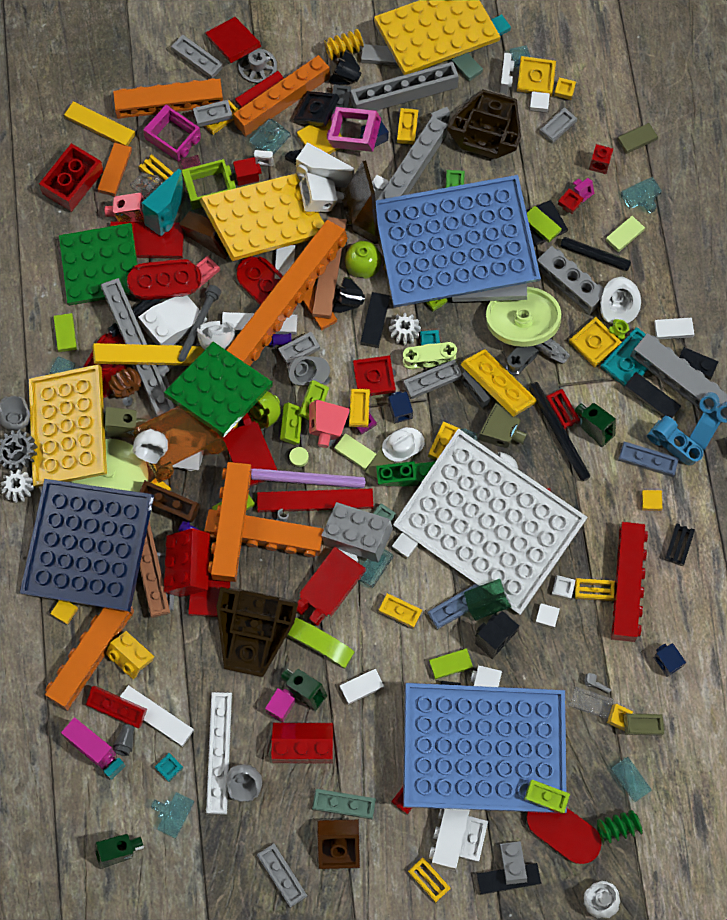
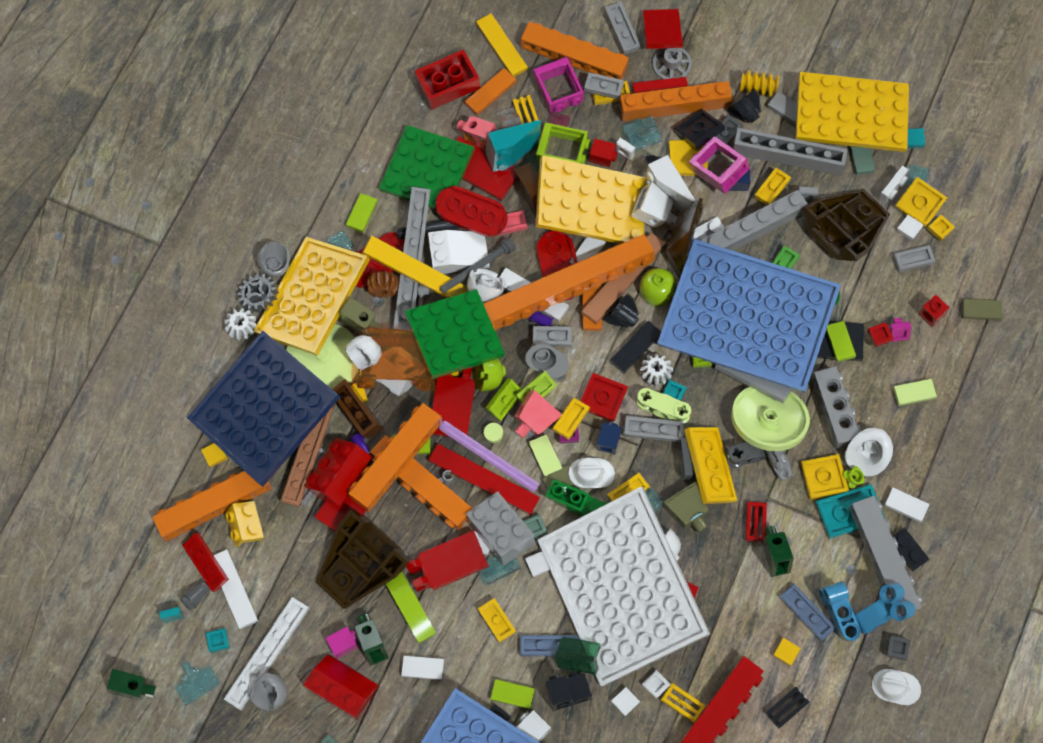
camera: 35 degrees right, 0 degrees up
dark pink window [61,717,116,770] -> none
black axle [529,382,590,482] -> none
black axle [561,237,631,271] -> none
clear light blue hinge [621,177,662,214] -> none
black tile [624,372,681,418] -> none

